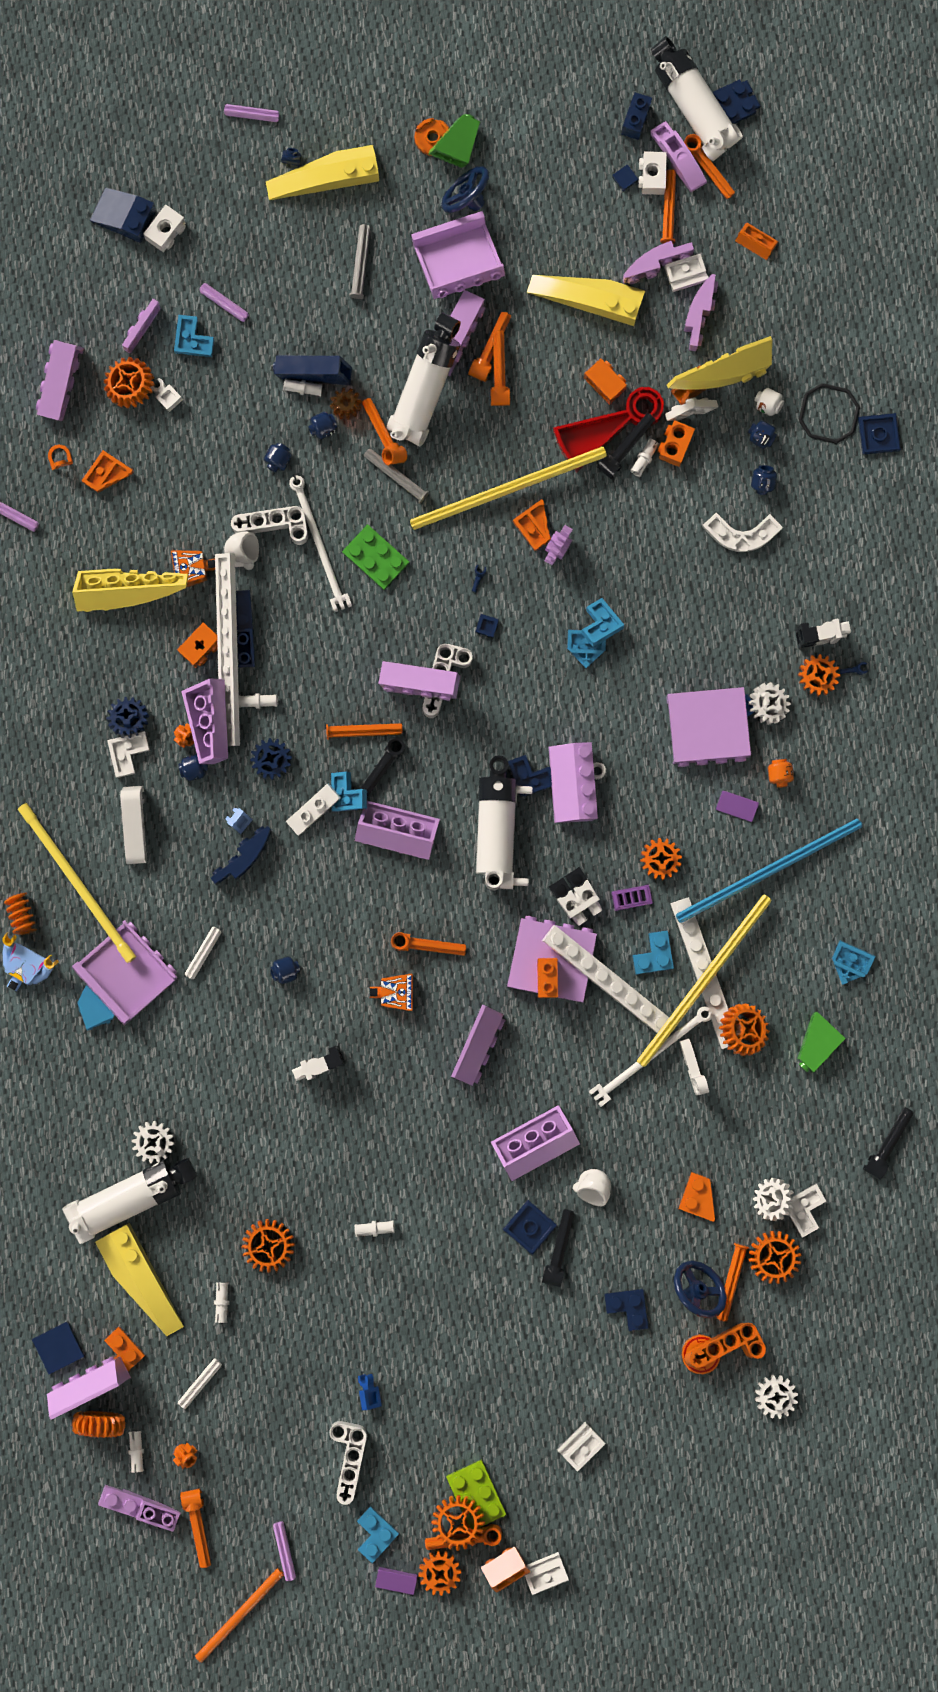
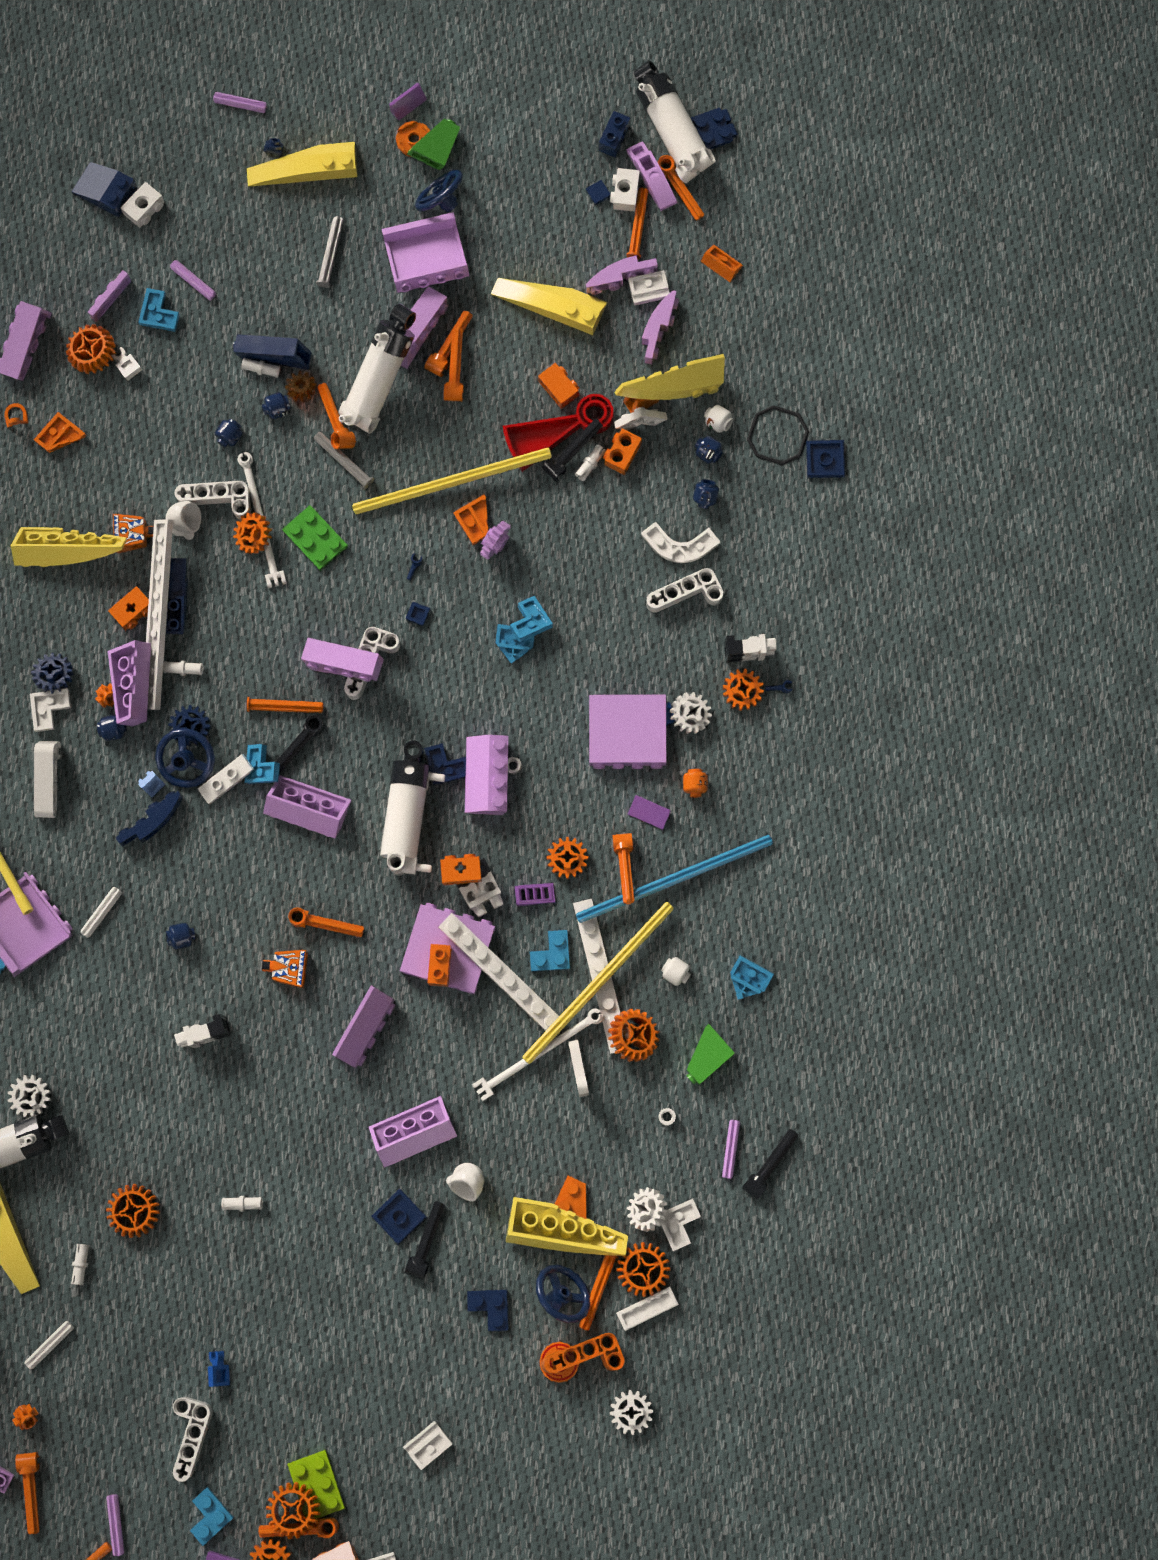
camera: 10 degrees right, 5 degrees down
none -> dark blue piece [155,728,215,788]
none -> orange gear [233,513,272,554]
none -> medium lavender slope [389,83,427,120]
none -> orange brick [440,854,482,885]
none -> light yellow wedge [506,1197,628,1256]
none -> orange axle [612,833,635,905]
none -> white plate [616,1287,679,1331]
none -> white beam [646,568,723,613]
none -> white axle [658,1108,676,1126]
none -> white head [661,957,691,986]
none -> lavender axle [722,1120,740,1179]

